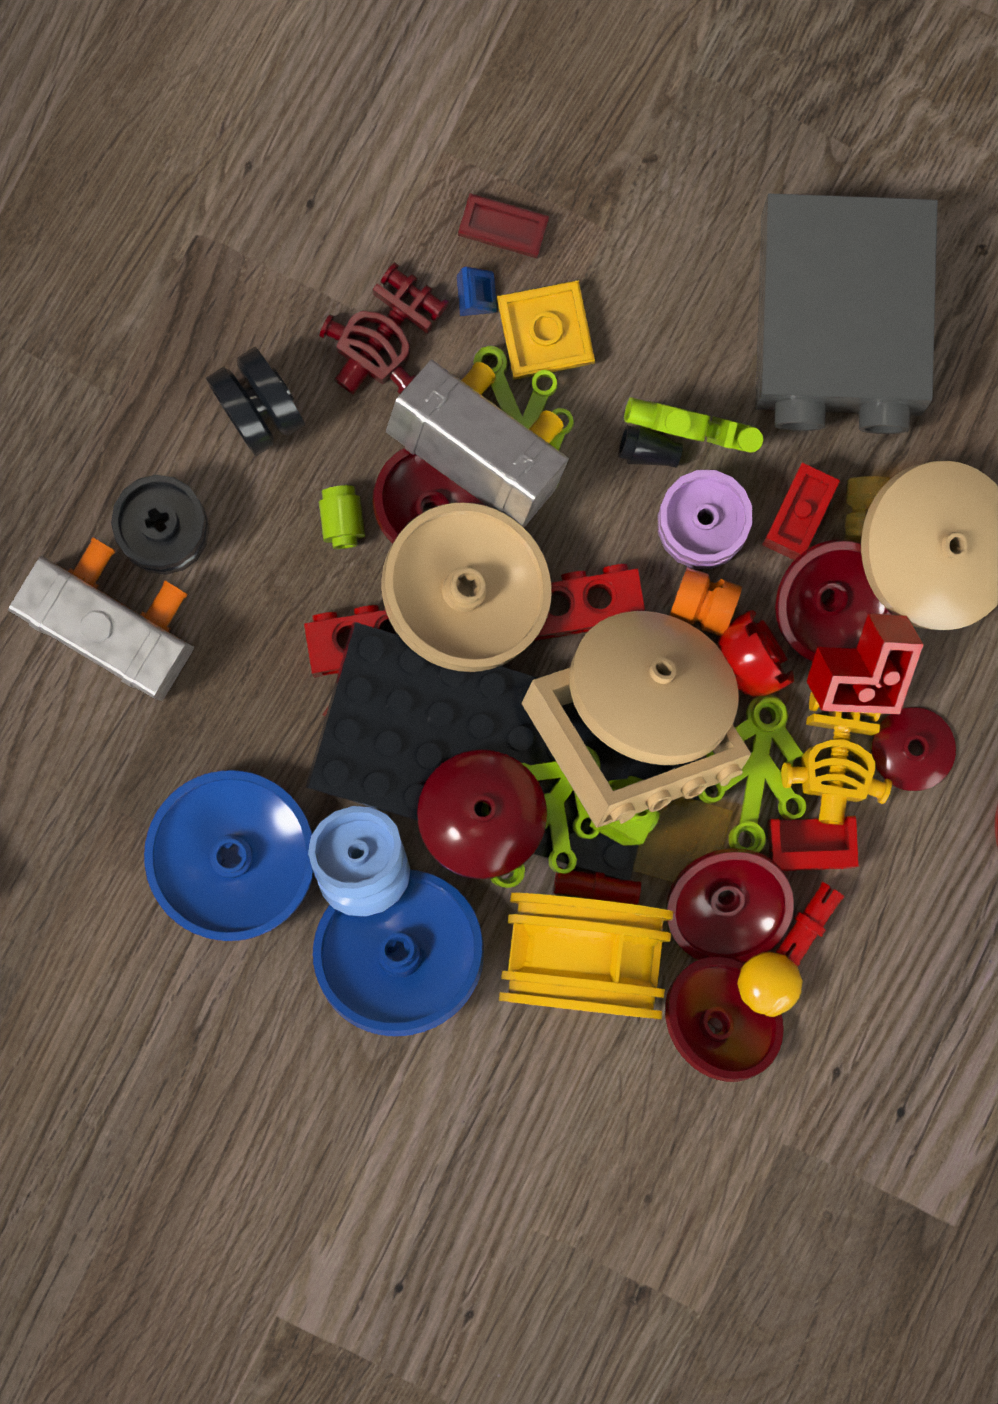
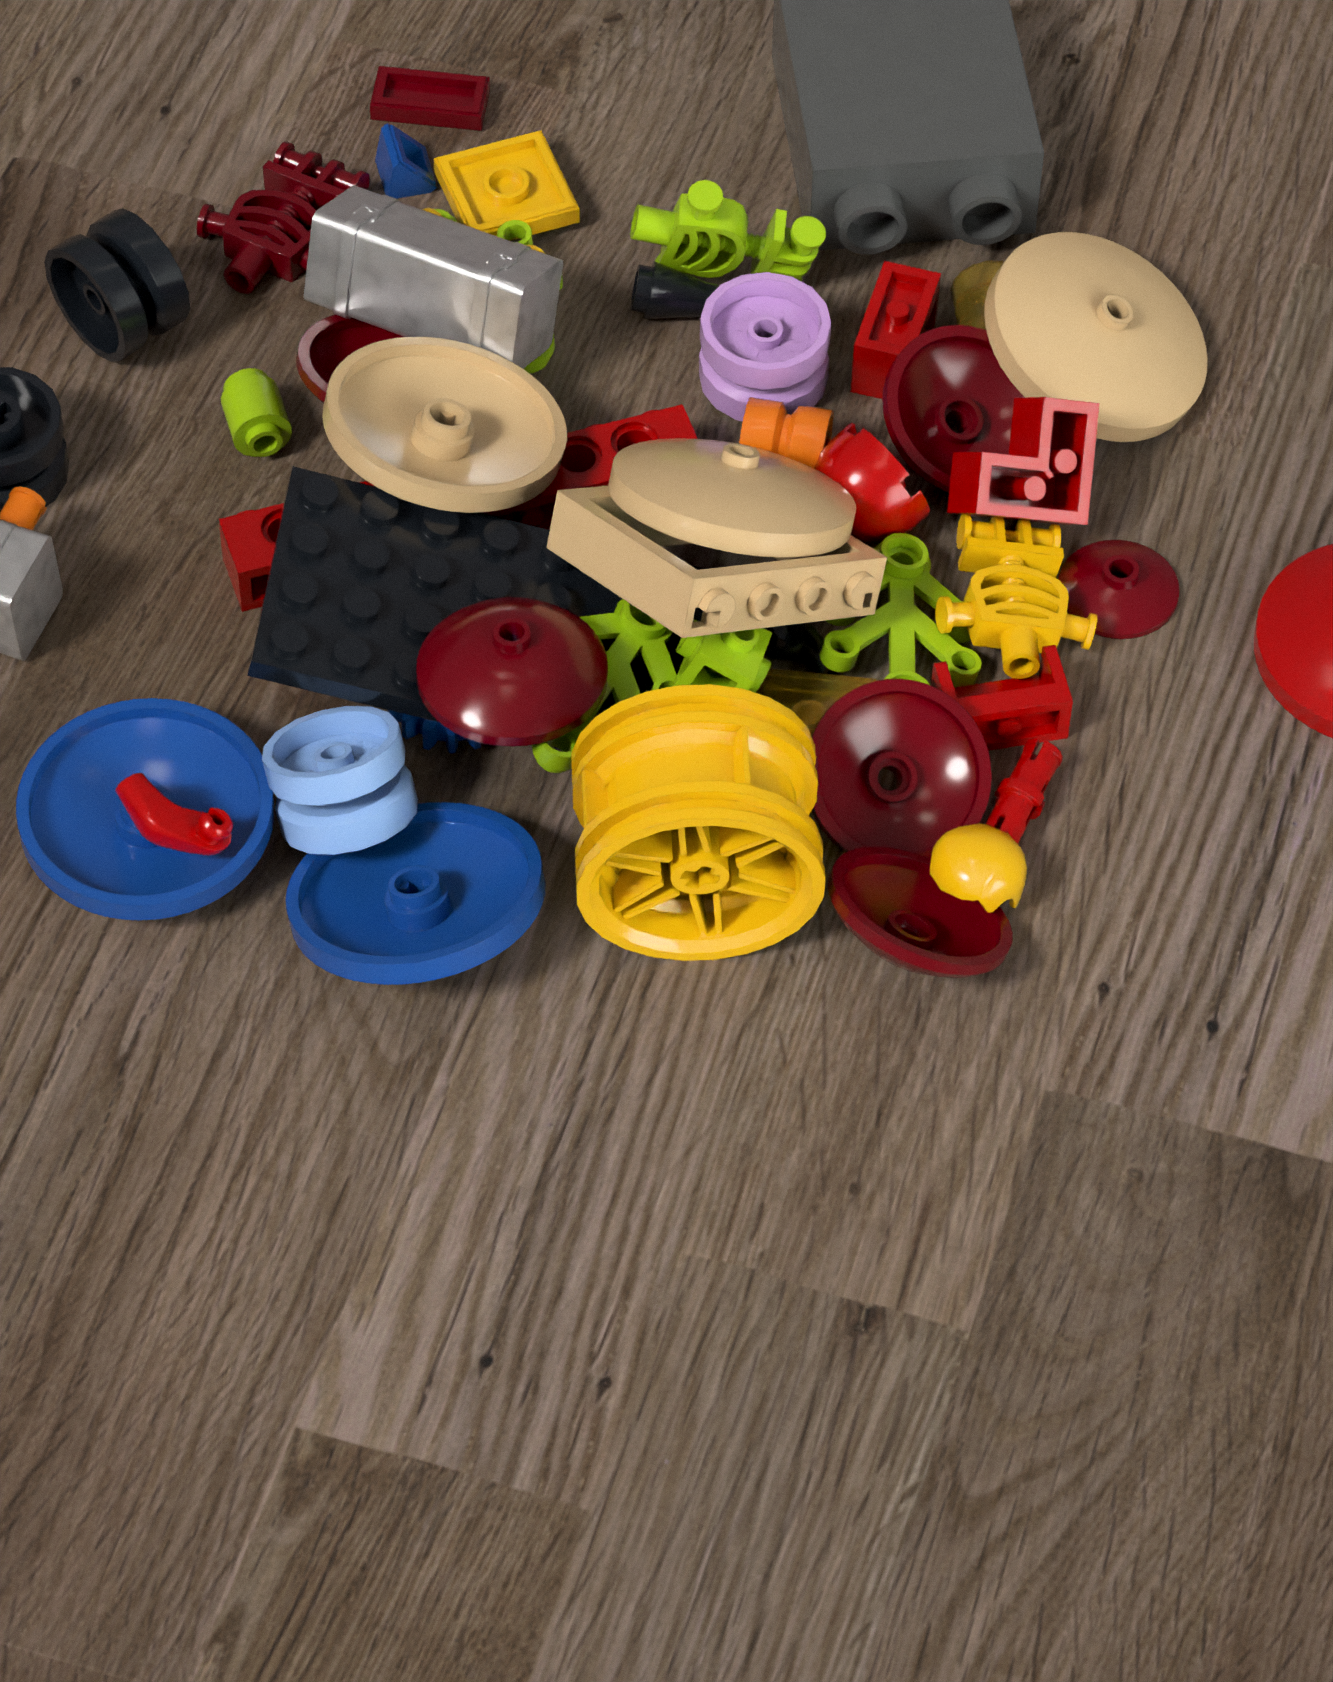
camera: 10 degrees left, 30 degrees down
none -> red arm [115,773,233,856]

